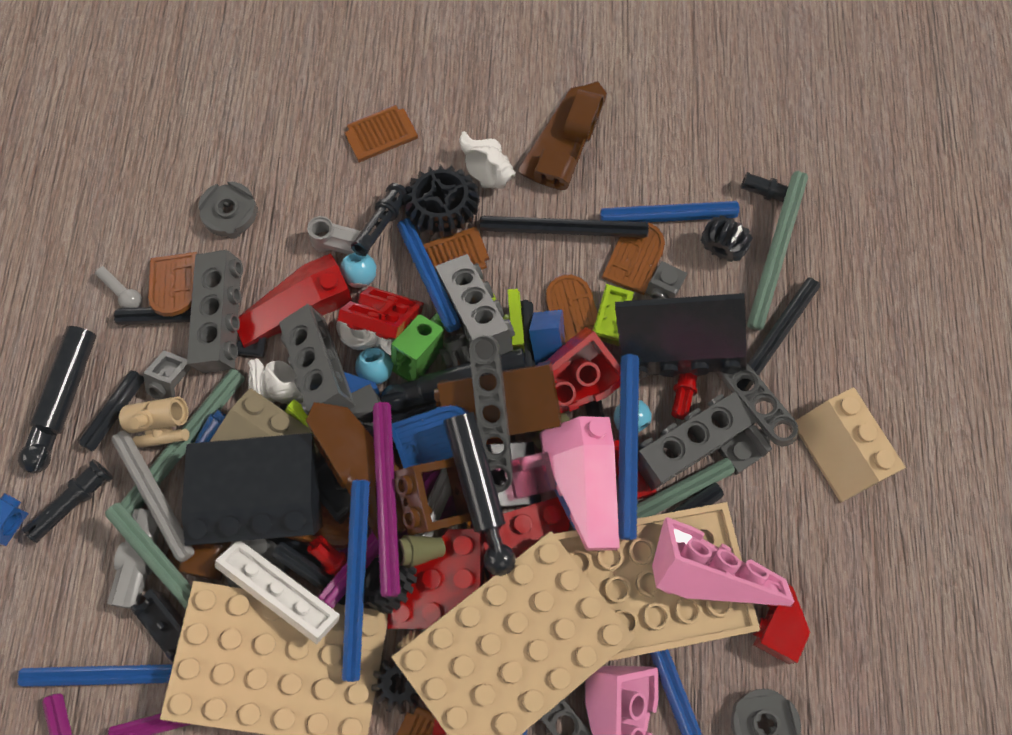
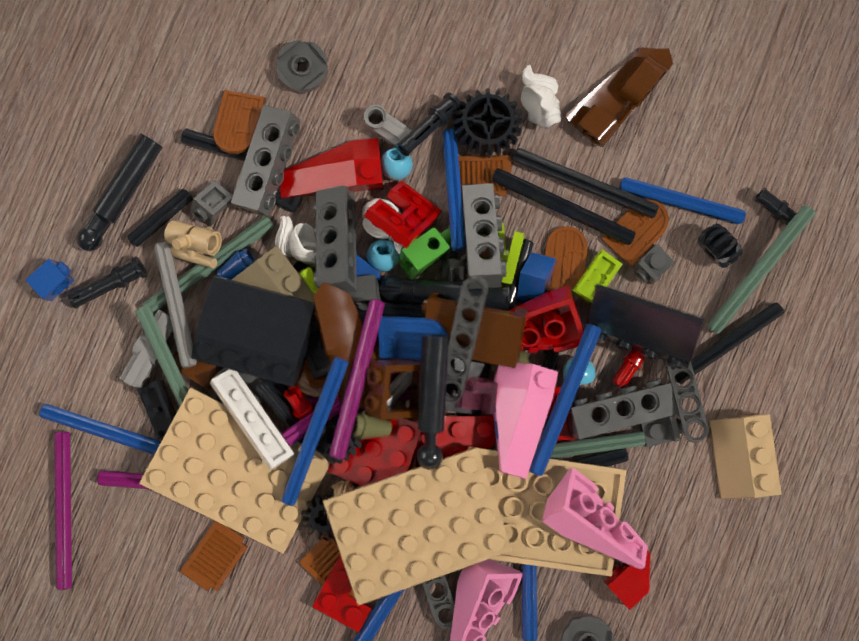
camera: 20 degrees right, 15 degrees up
light grey bar [95,266,143,308] -> none
dark orange window [344,105,418,163] -> none
none -> black axle [492,168,636,245]

